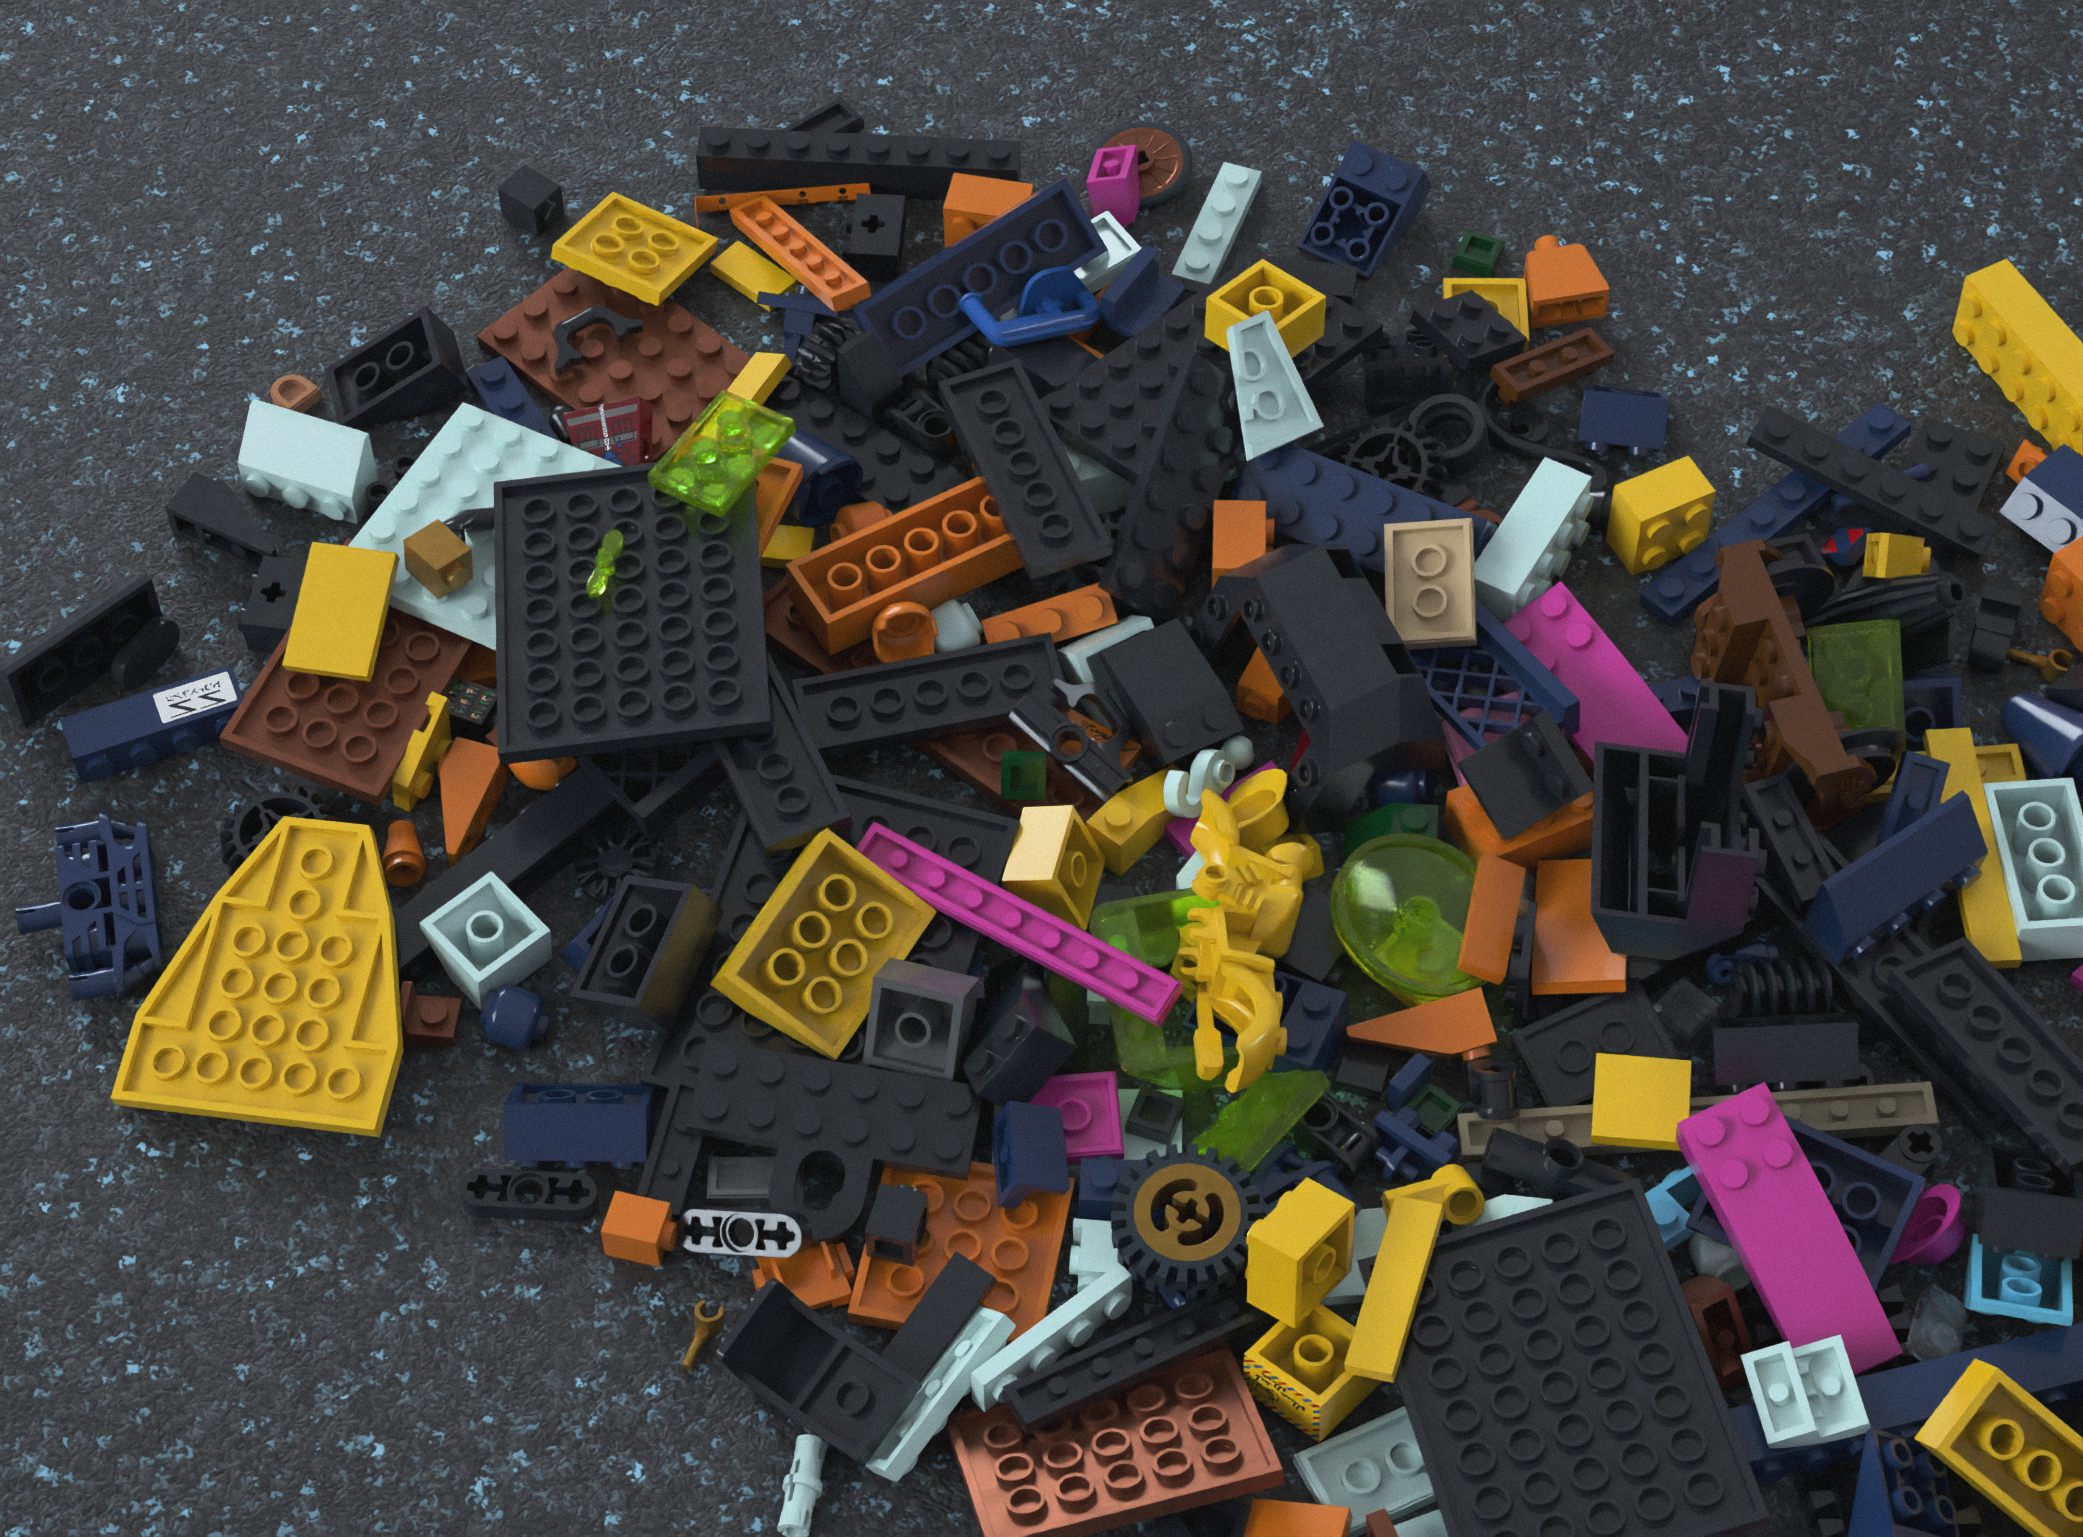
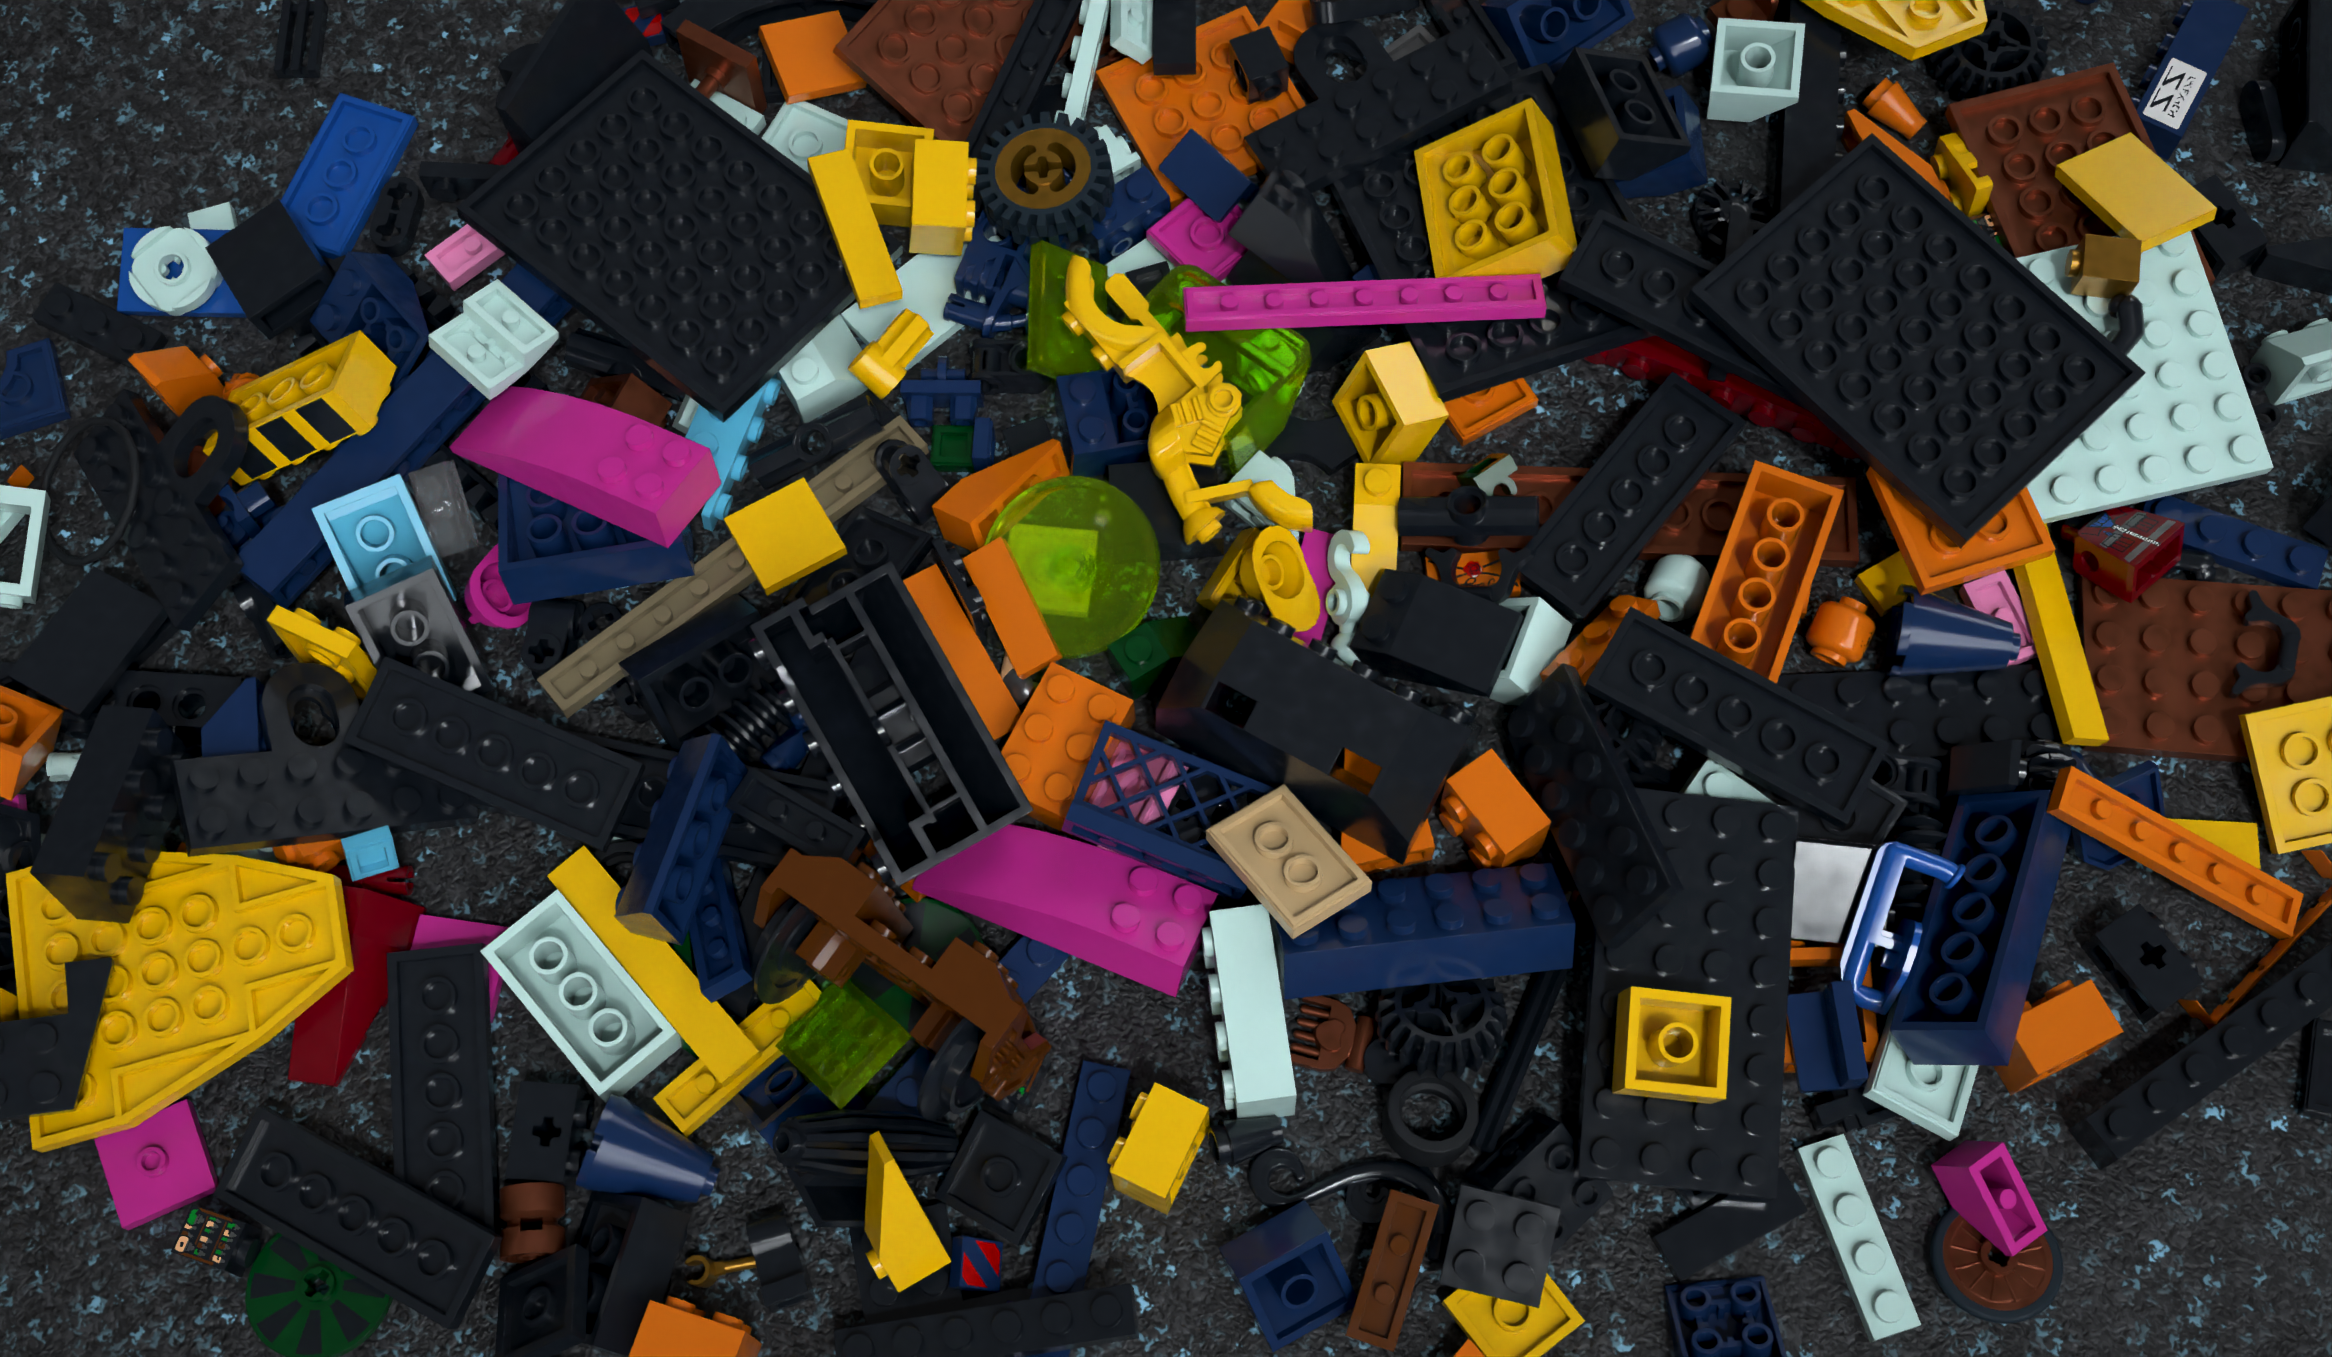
camera: 145 degrees right, 15 degrees up
clear neon green piece [586,530,624,598] -> none
clear neon green plate [648,389,796,518] -> none
dark grey slope [863,958,980,1081] -> none
orange hair [871,601,938,664] -> none
light aqua wing [1226,310,1324,462] -> none
black bracket [1458,709,1595,841] -> none

